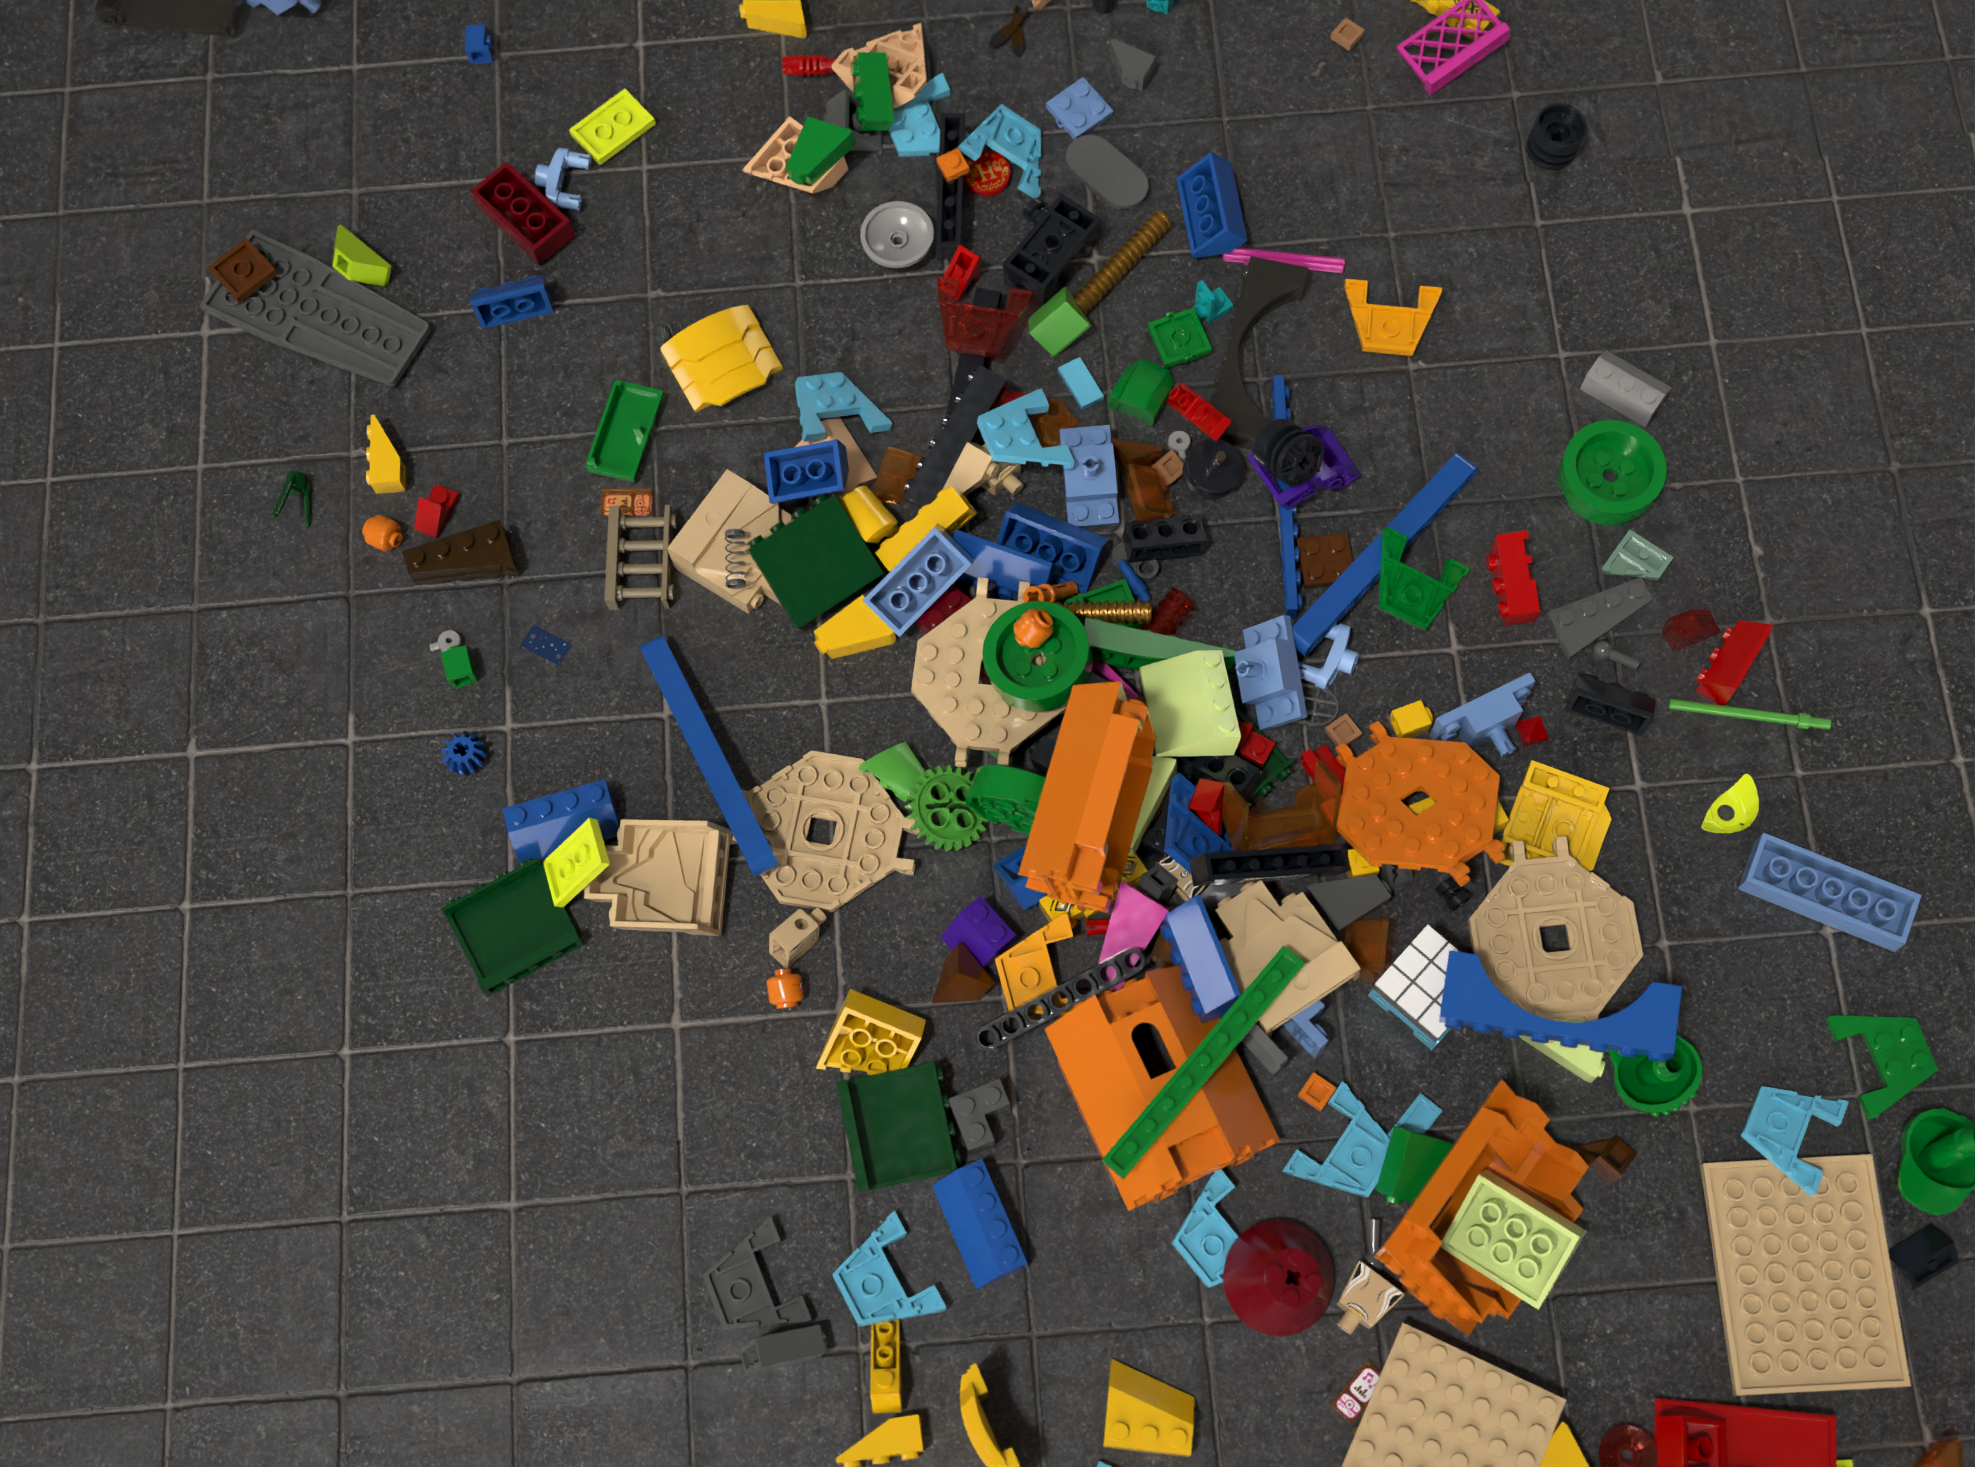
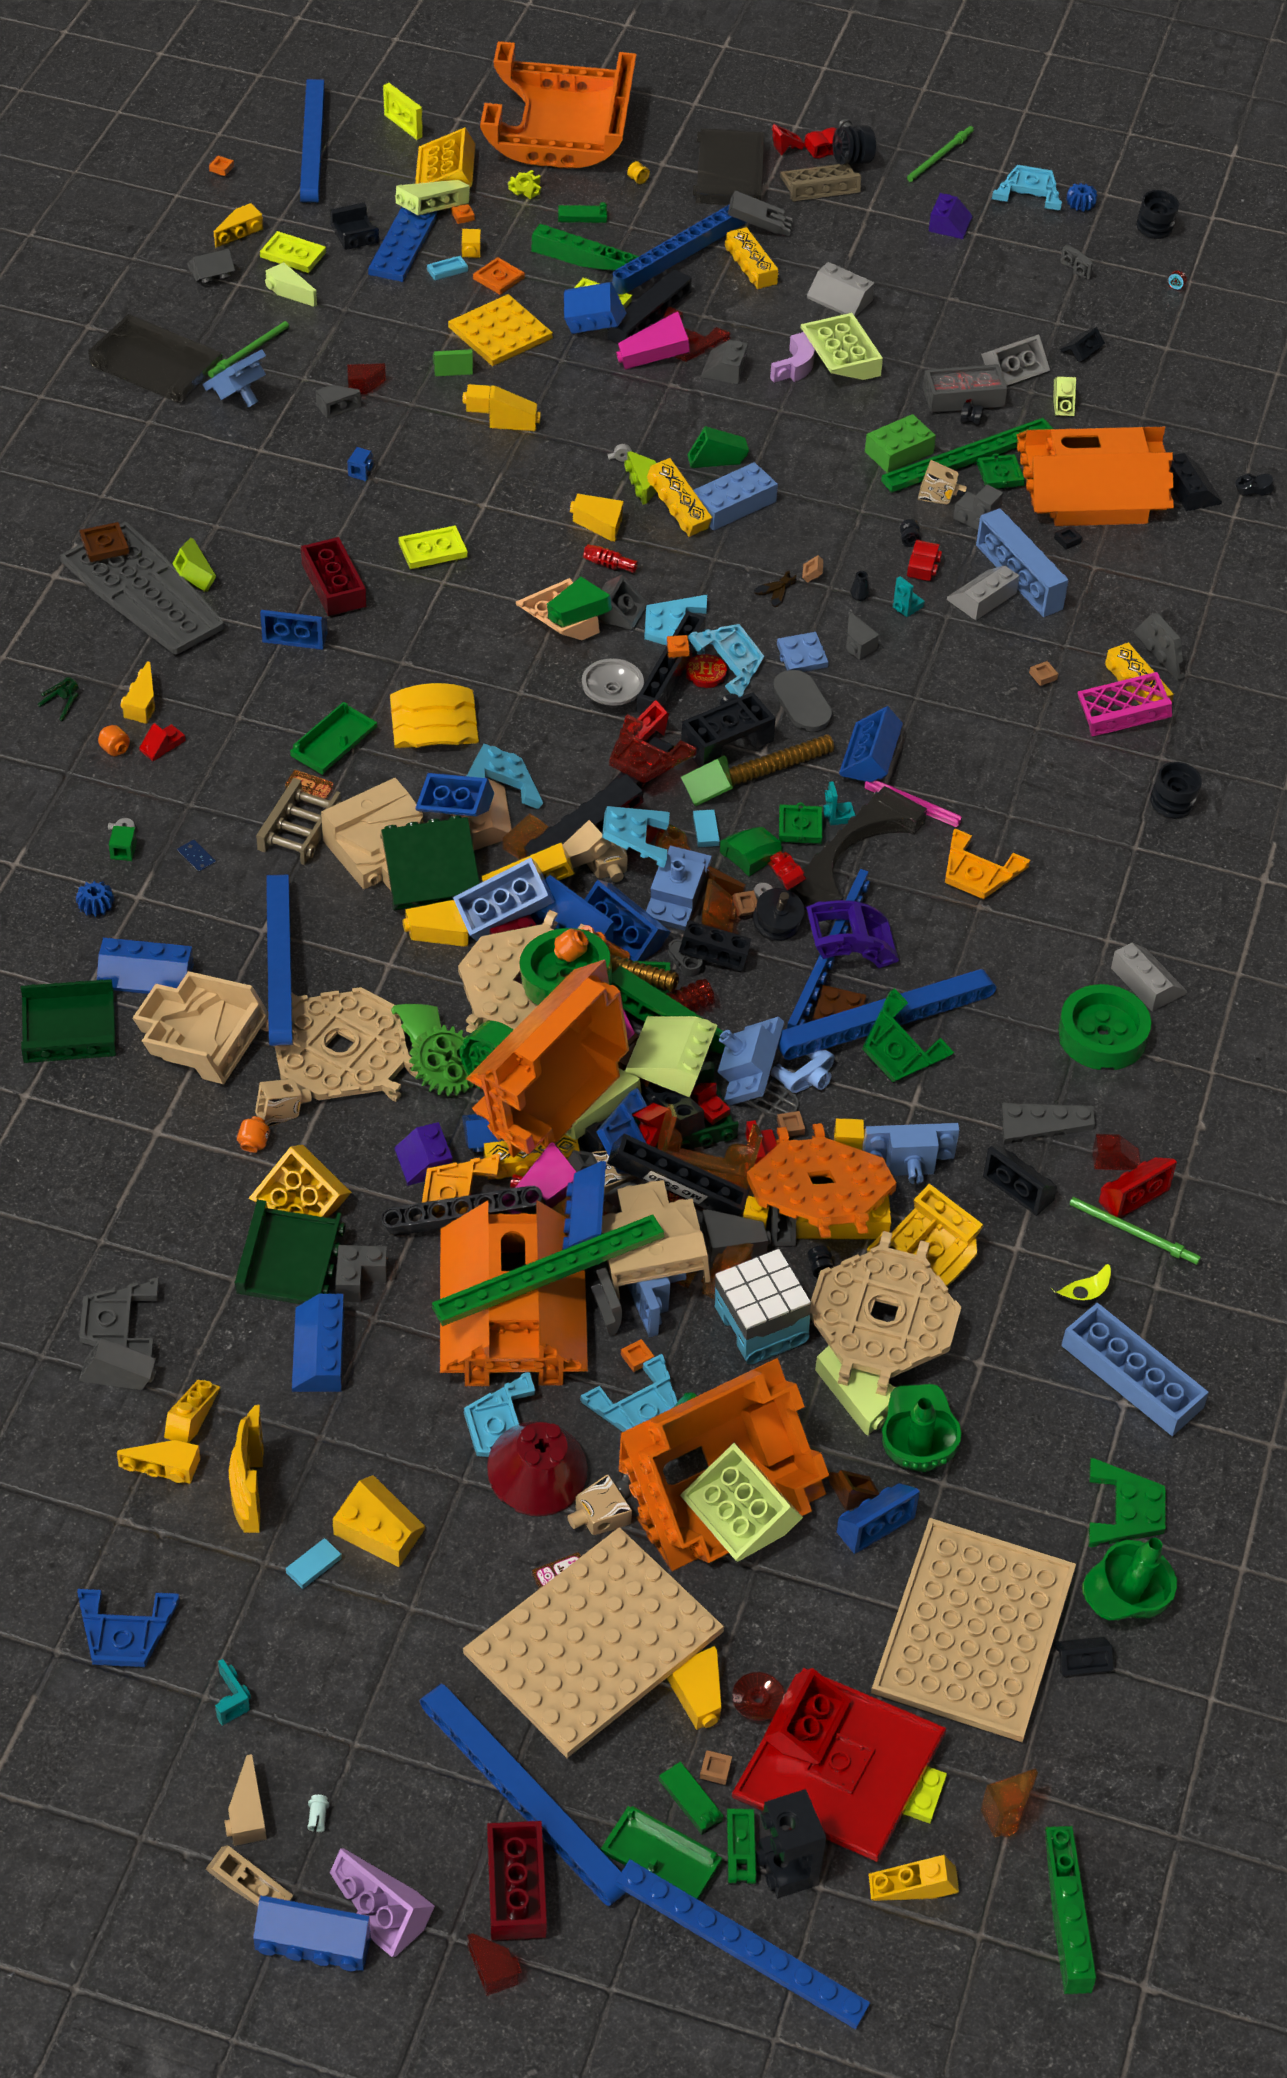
camera: 15 degrees right, 20 degrees down
dark brown wedge [402,520,520,585] -> none
light blue connector [535,148,591,211] -> none
neon yellow plate [543,818,610,907] -> none
dark grey piece [725,529,746,589] -> none
light nougat wedge [832,23,927,109] -> none
medium azure wing [832,1211,947,1327] -> none
yellow brick [839,486,899,544] -> none
green brick [851,52,894,131] -> none
reddish brown slope [932,942,995,1003] -> none
blue animal [1117,559,1151,603] -> none
black wheel [1254,419,1324,486] -> none
blue arch [1439,950,1682,1062] -> none
red wedge [1486,530,1540,626] -> none
red slope [1515,716,1549,748] -> none
dark grey bar [1592,641,1642,671] -> none
sand green wing [1601,529,1674,581] -> none
medium azure wing [1741,1086,1849,1197] -> none
none -> blue slope [836,1483,920,1554]

